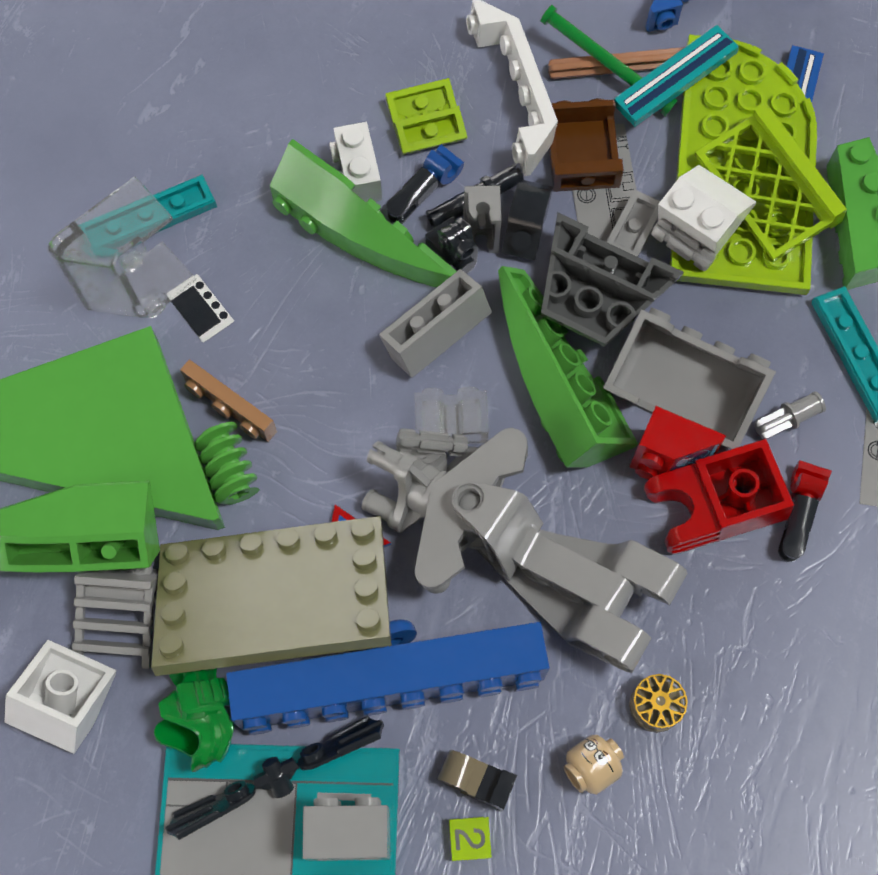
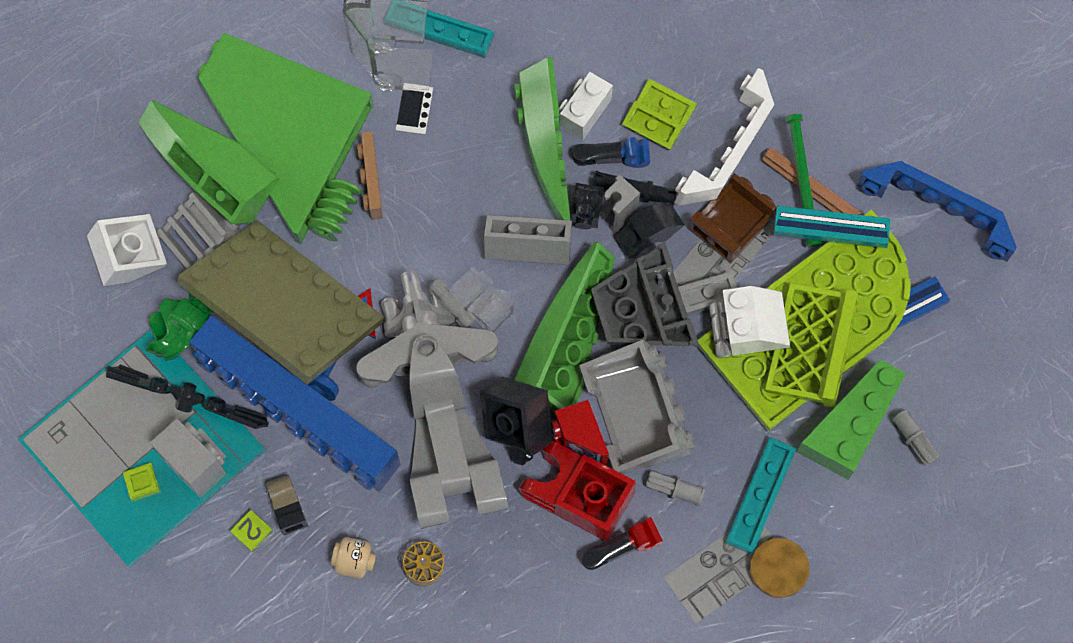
camera: 45 degrees right, 0 degrees up
none -> black hinge [480,377,553,466]

